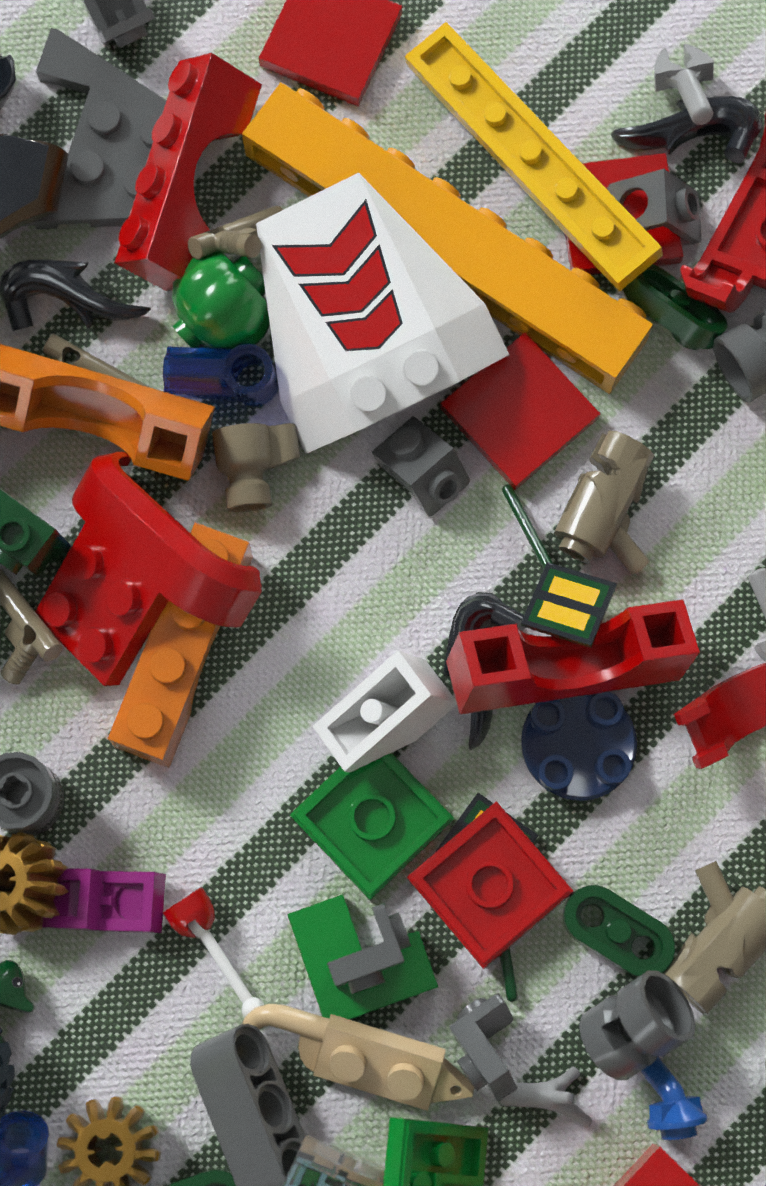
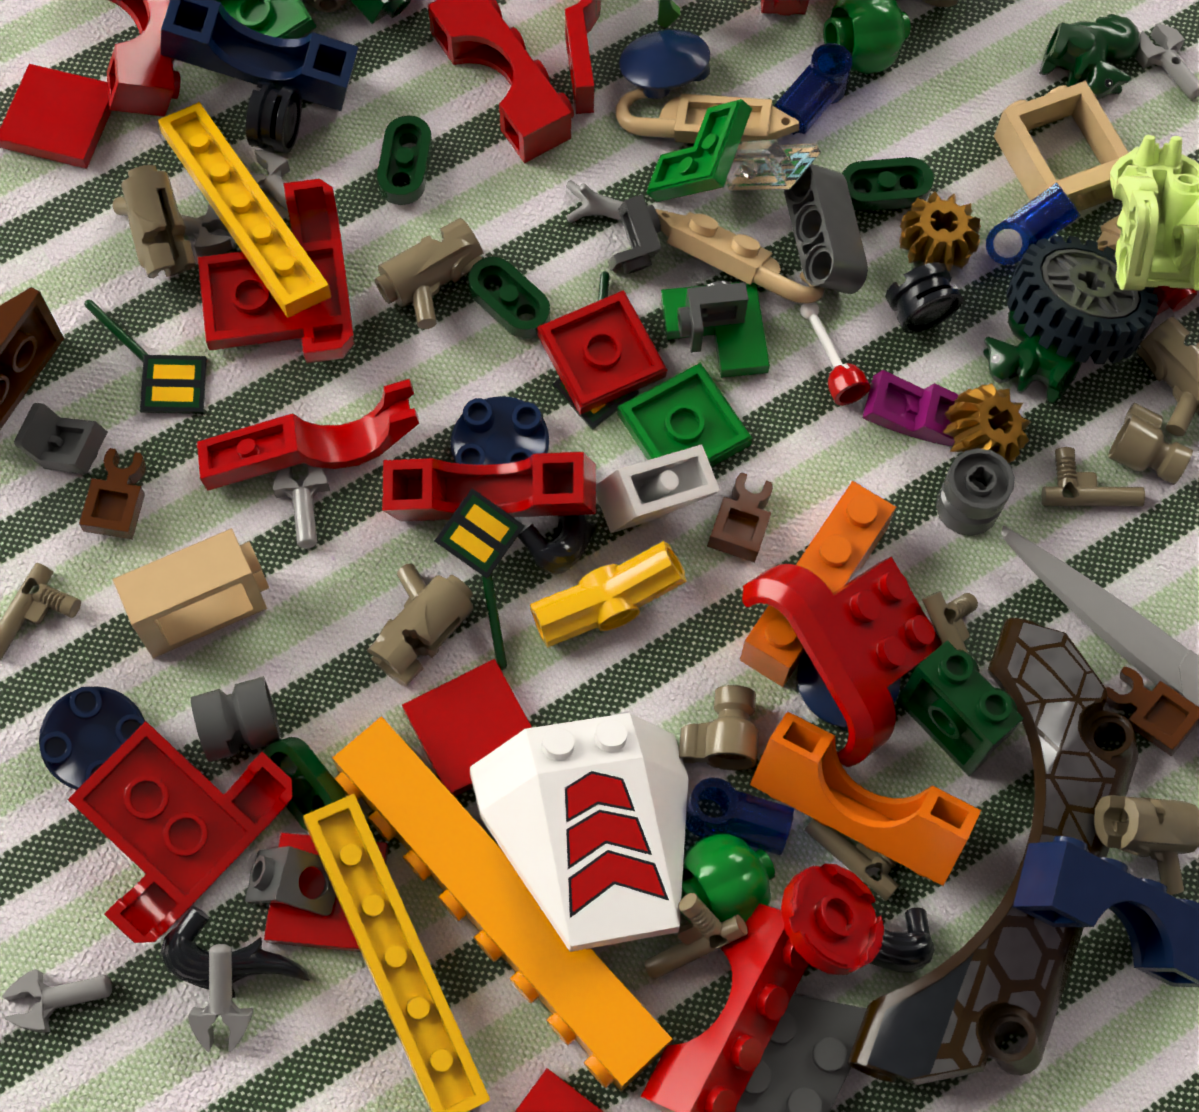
camera: 170 degrees left, 10 degrees down
dark grey bracket [372,416,470,516] -> none
dark grey wheel [579,970,696,1080] -> none
blue plate [640,1056,708,1140] -> none
none -> yellow piece [530,541,687,648]
none -> reddish brown plate [707,473,773,563]
none -> red tile [781,863,884,975]
none -> black wheel [885,262,964,333]

